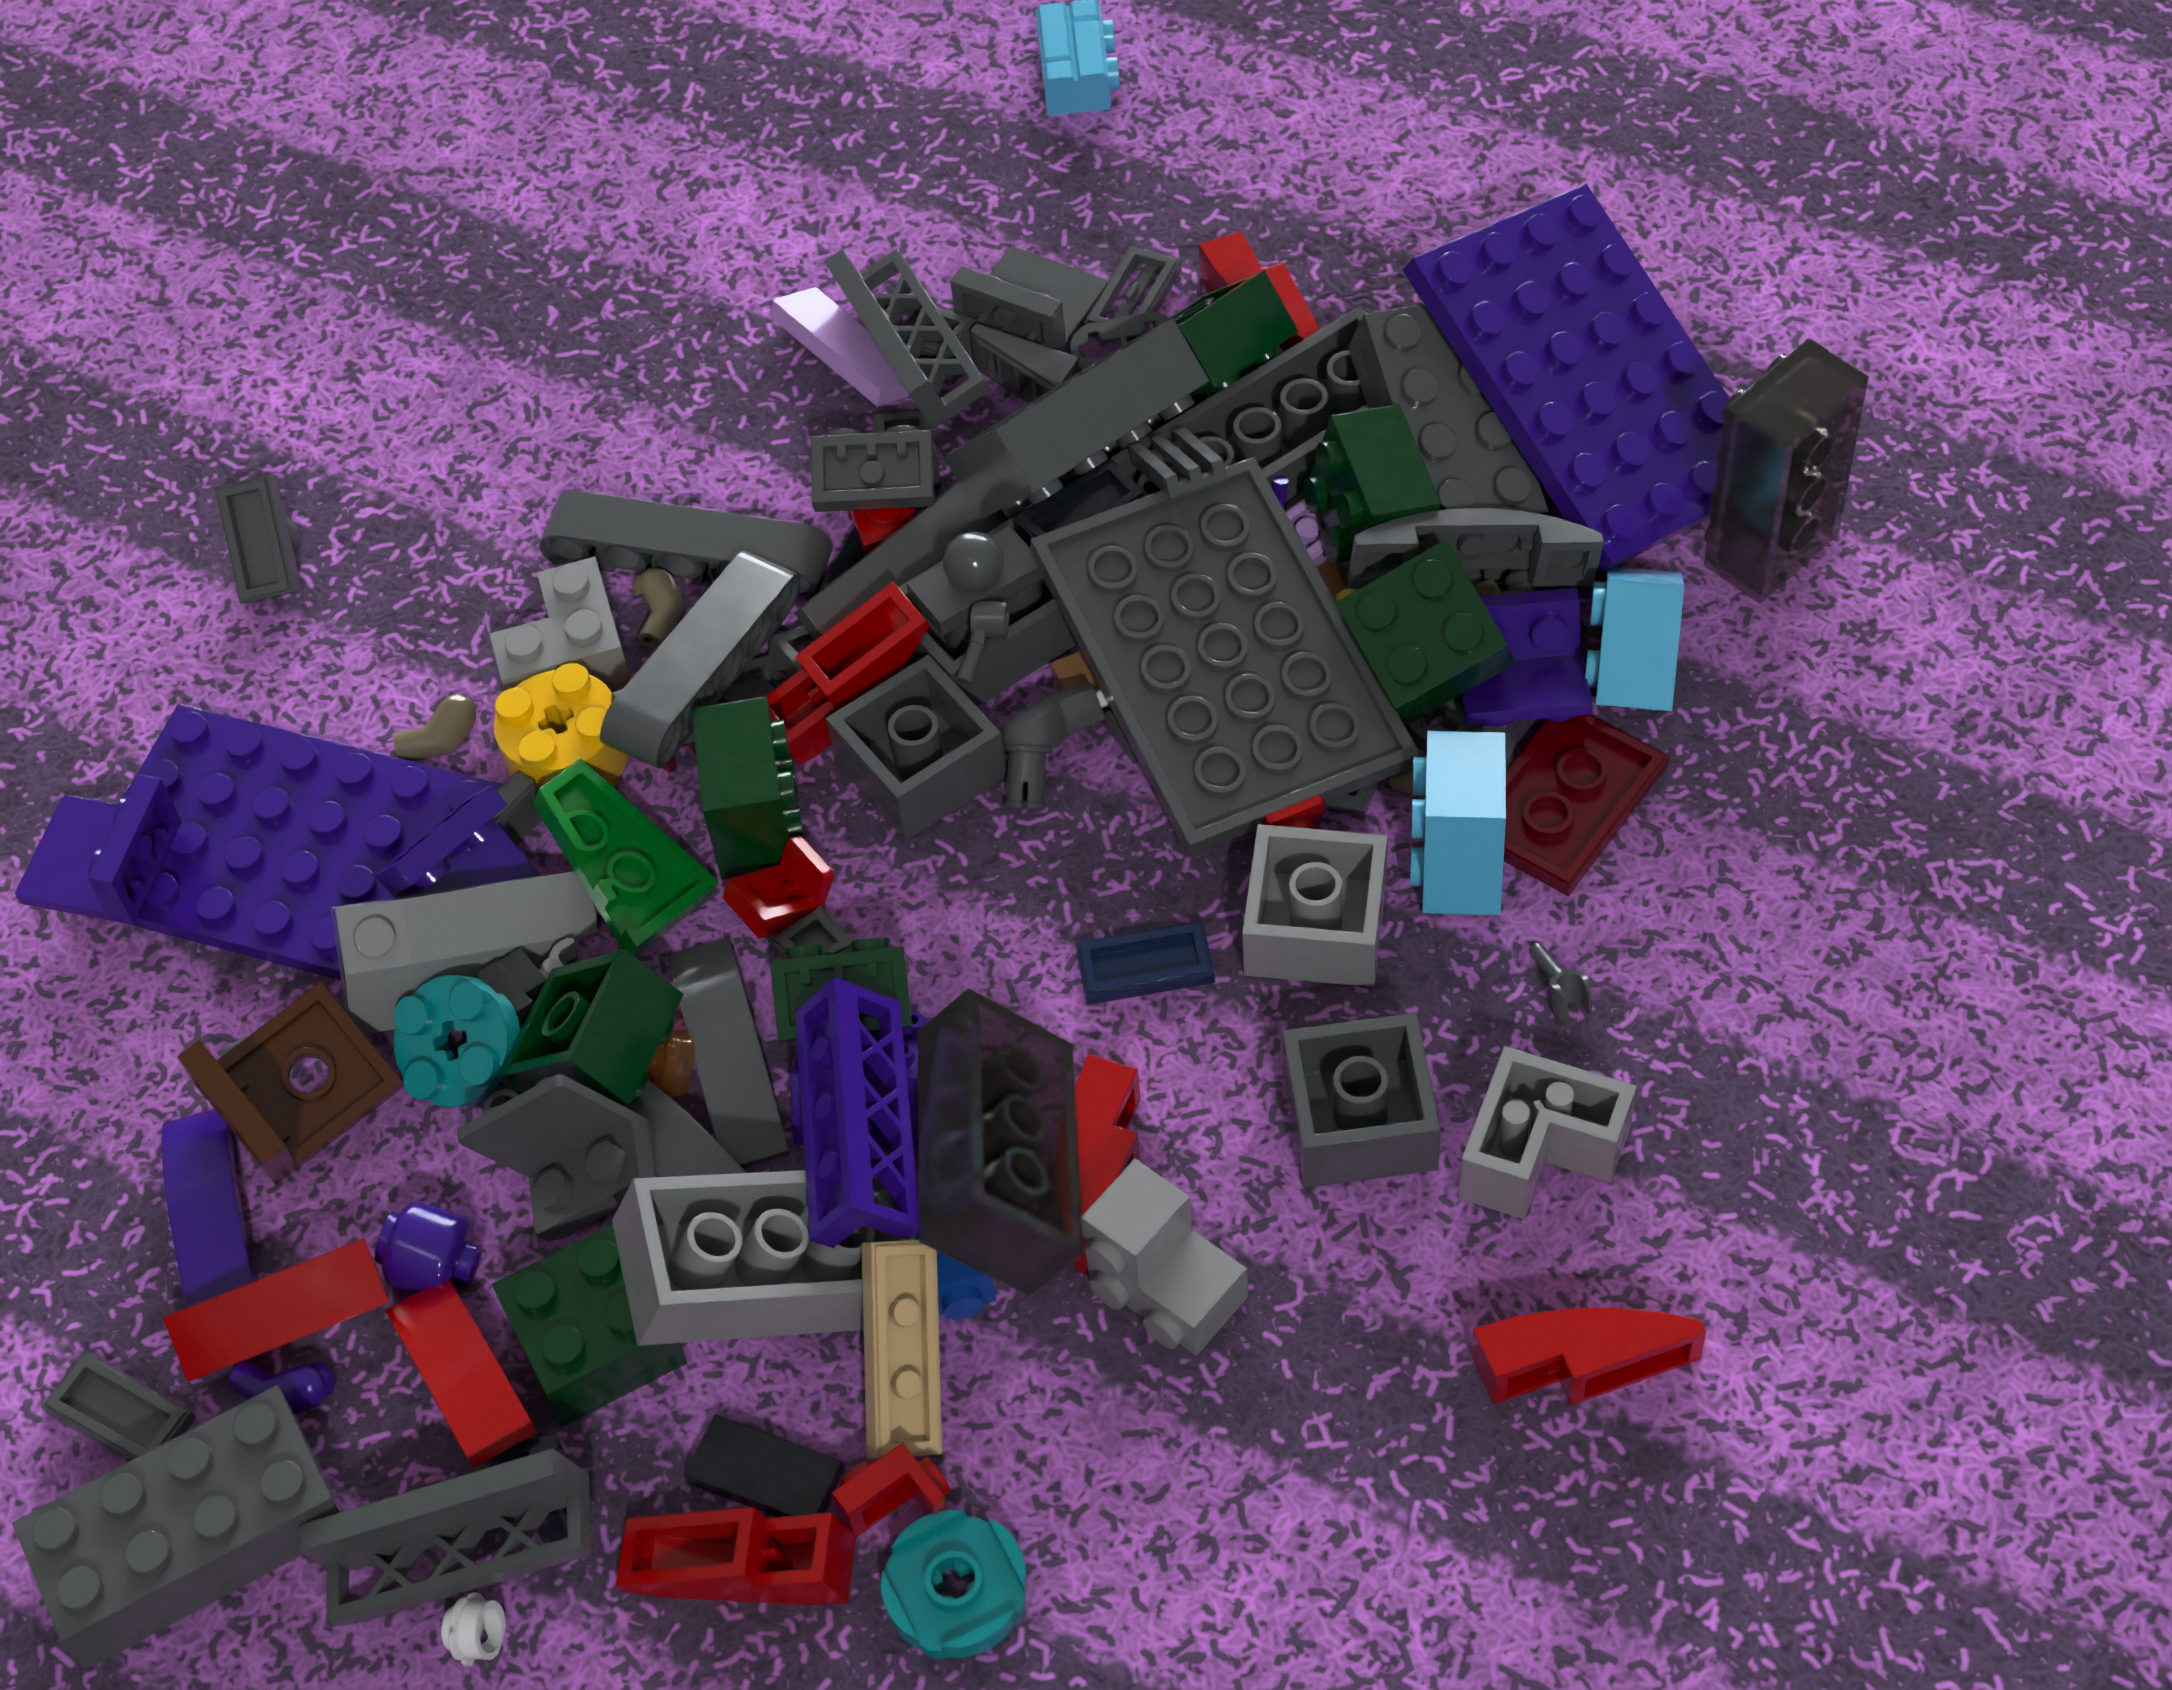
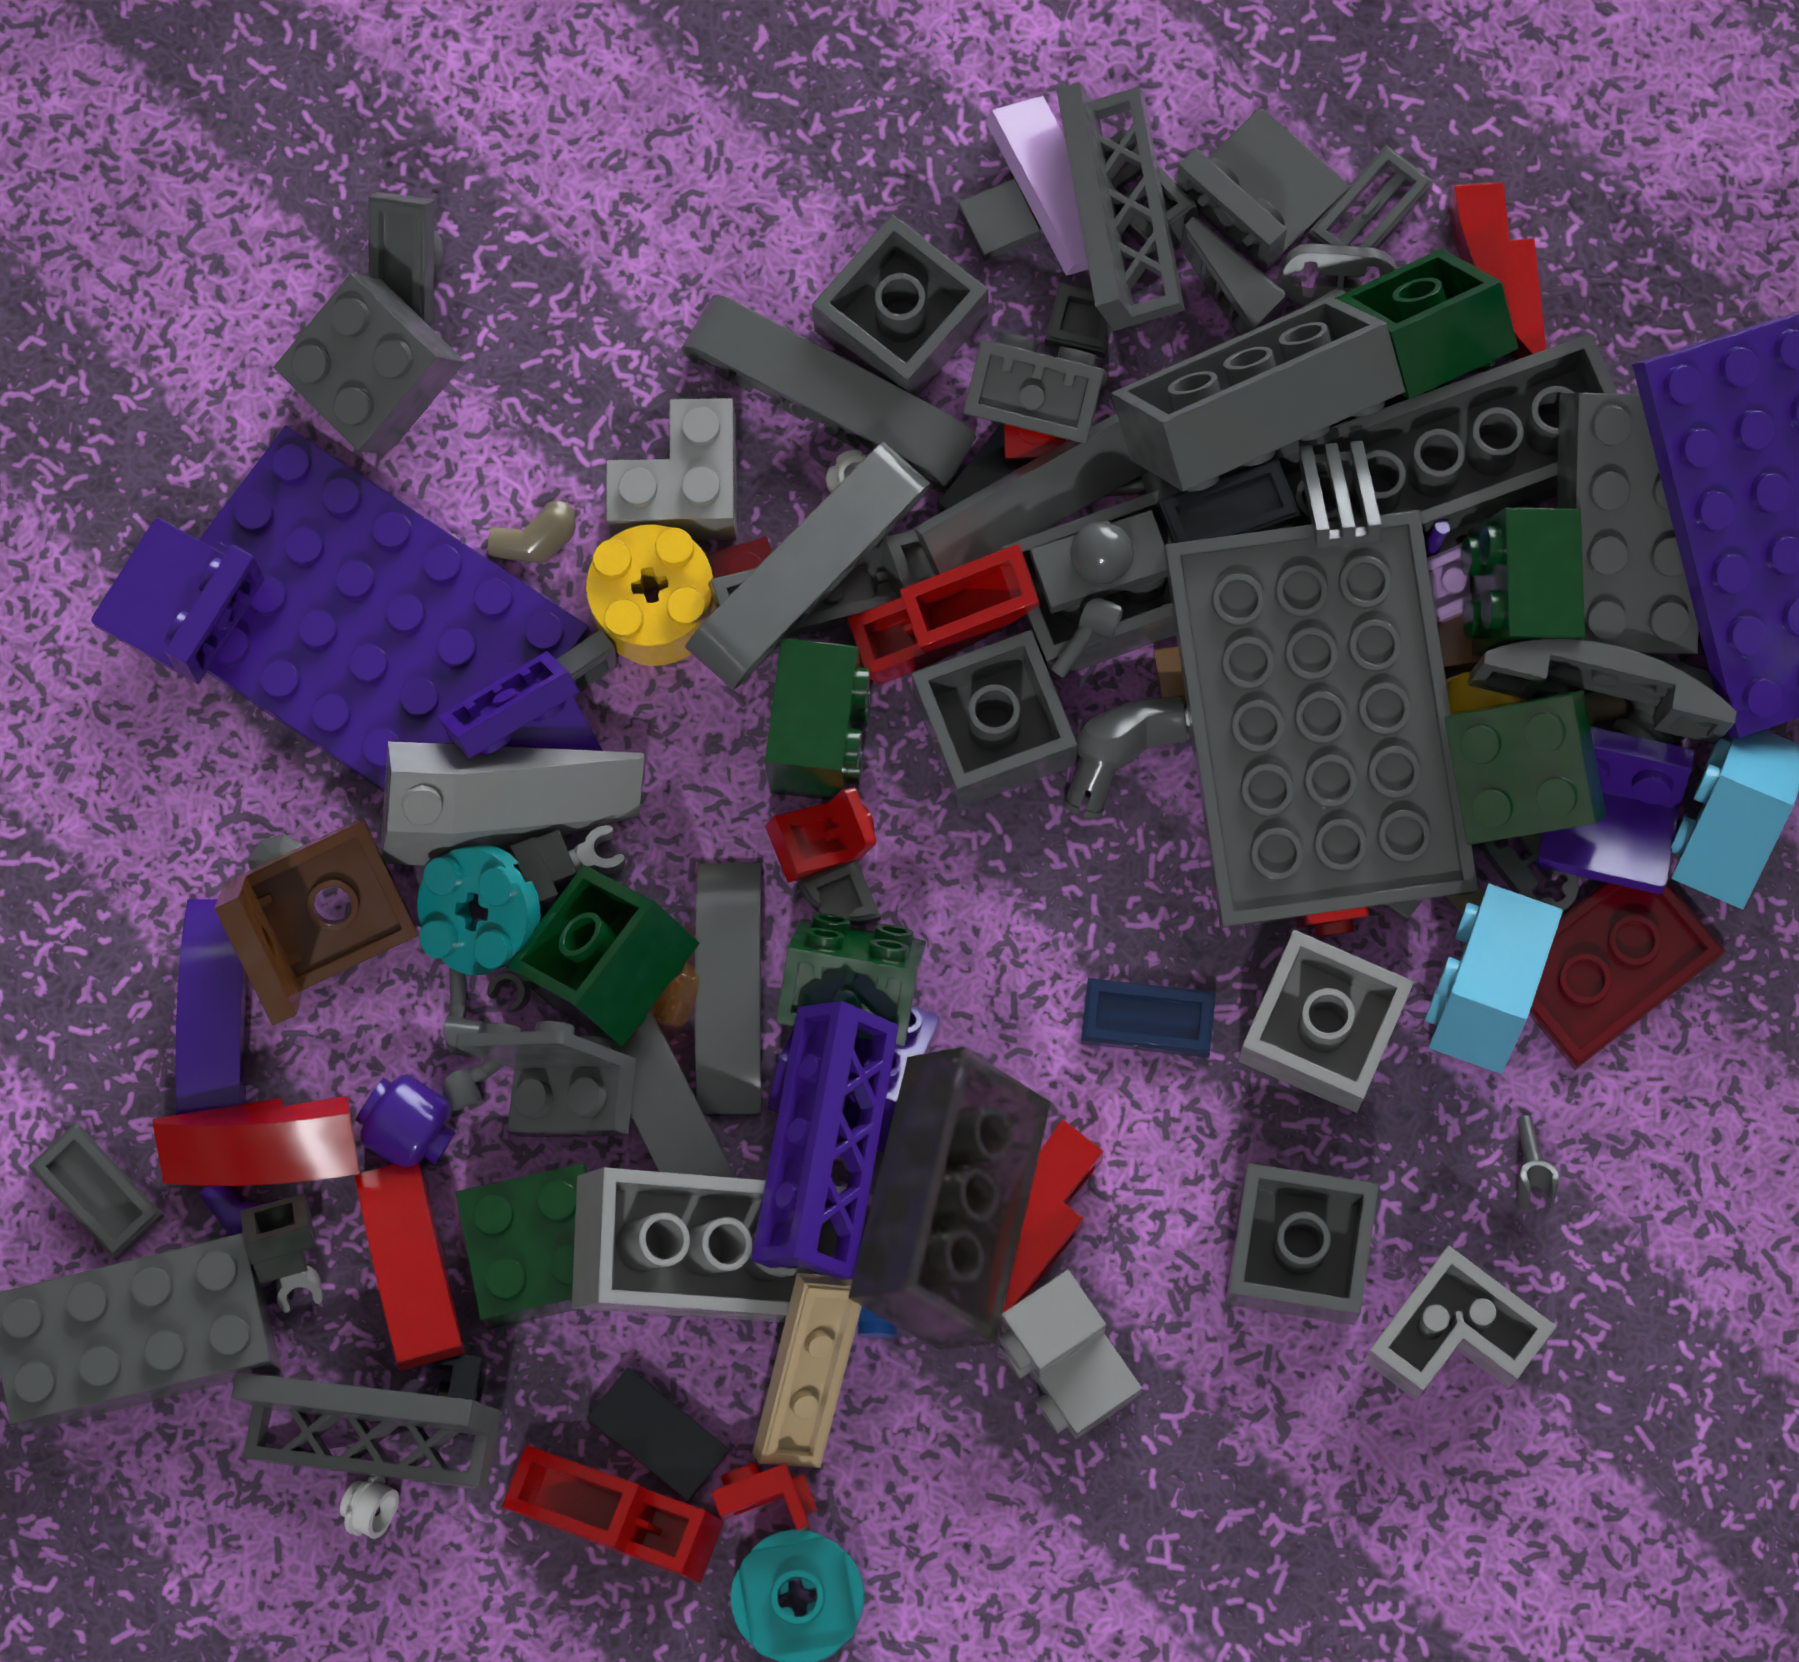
camera: 15 degrees right, 20 degrees up
green wing [533,758,719,957] -> none
dark tan arm [633,567,686,649] -> none
red slope [1471,1307,1706,1406] -> none
none -> pearl dark grey piece [241,1193,323,1313]
none -> dark grey brick [273,273,466,454]
none -> dark grey hand [442,1059,504,1117]
none -> dark grey hand [443,968,484,1058]
none -> dark grey brick [812,214,988,397]
none -> dark grey tile [959,178,1040,261]

